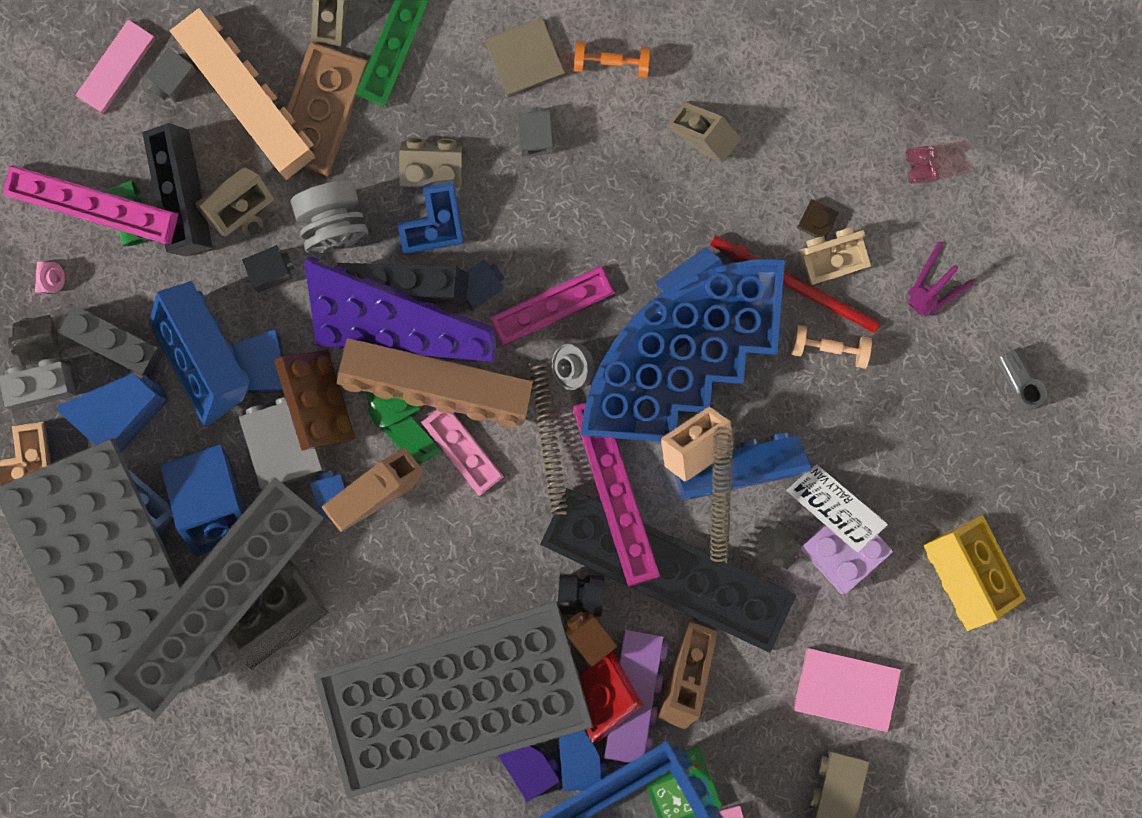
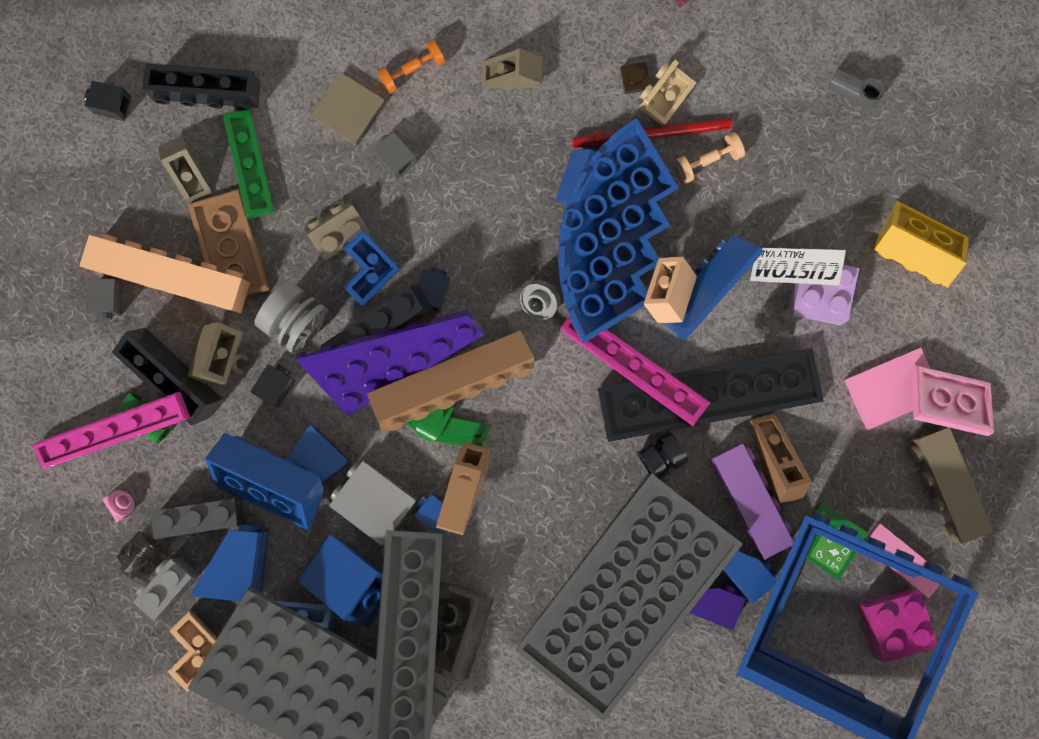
camera: 30 degrees left, 0 degrees up
bright pink tile [76,20,156,114] -> none
reddish brown plate [274,350,356,451] -> none
bright pink tile [421,410,504,496] -> none
dark pink tile [489,266,615,347] -> none
dark tan piece [528,362,568,514] -> none
reddish brown slope [565,610,617,667] -> none
red tile [579,652,643,742] -> none
dark tan piece [710,427,733,563] -> none
magenta plant [906,242,974,318] -> none
none -> bright pink tile [912,366,994,436]

